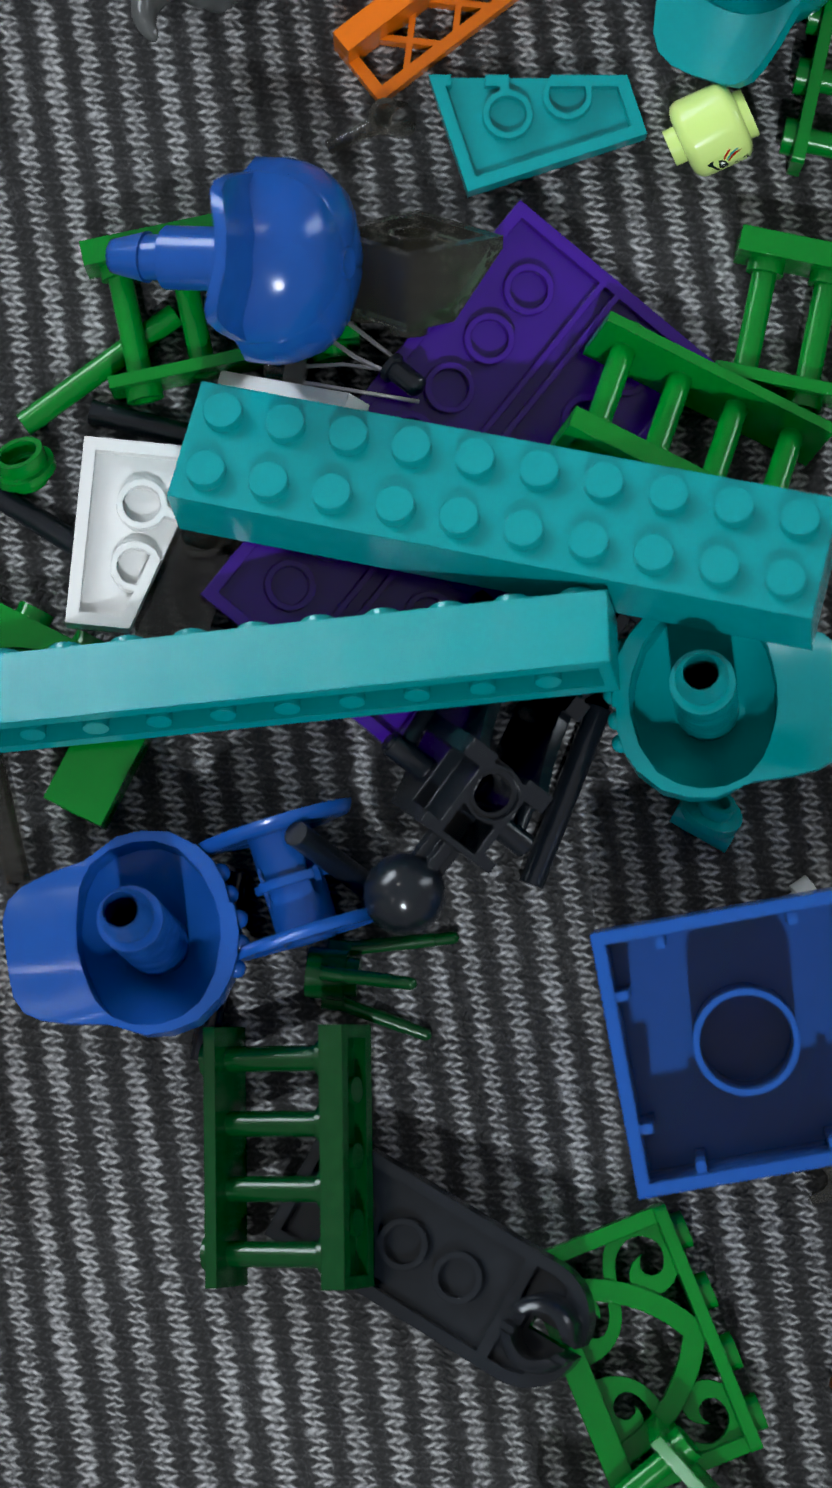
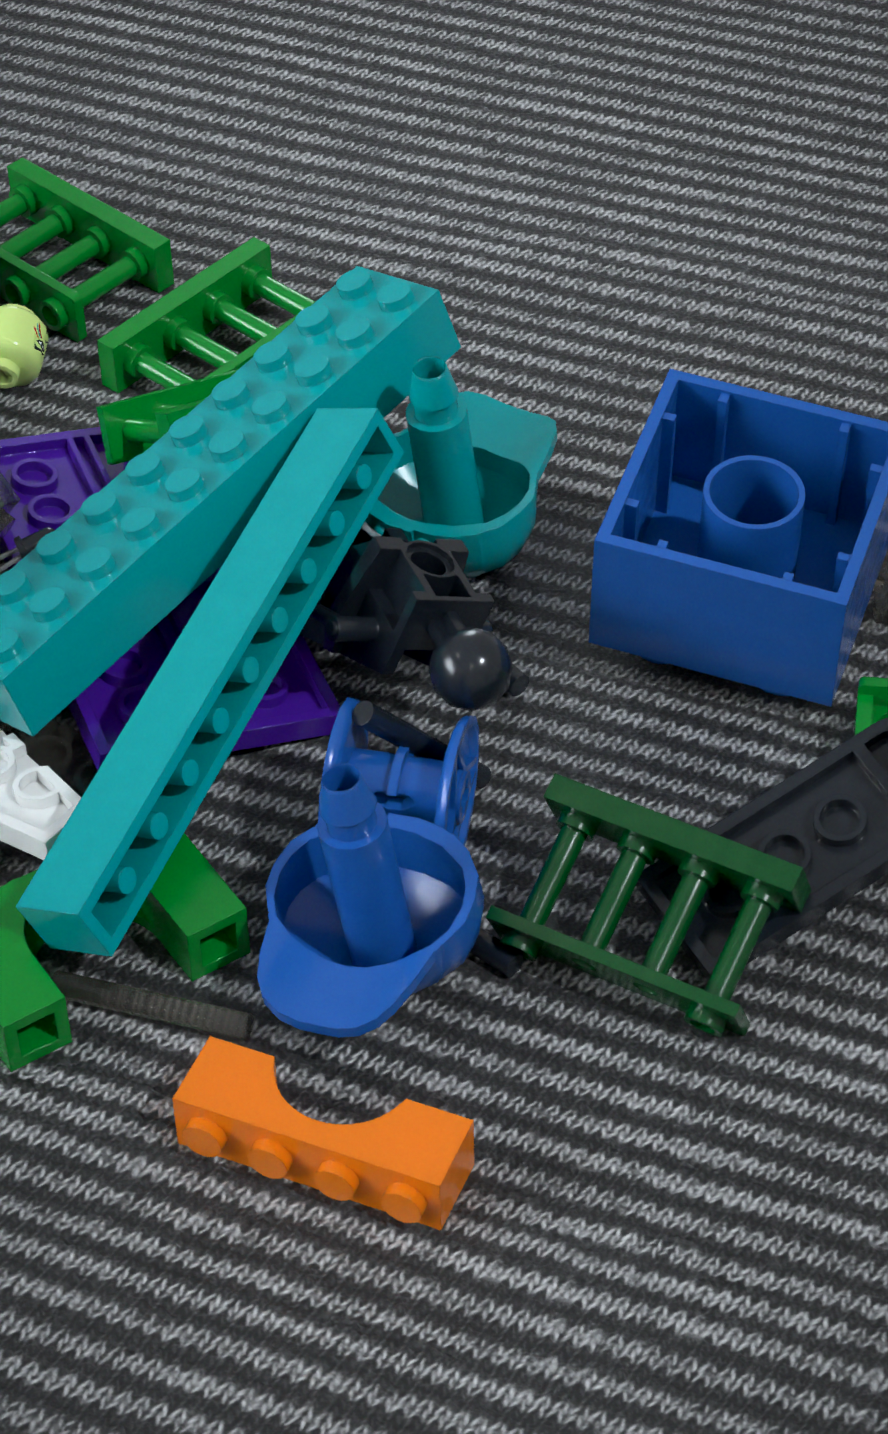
camera: 60 degrees left, 40 degrees down
dark green plant [304,932,460,1041] -> none
teal plate [669,794,743,853] -> none

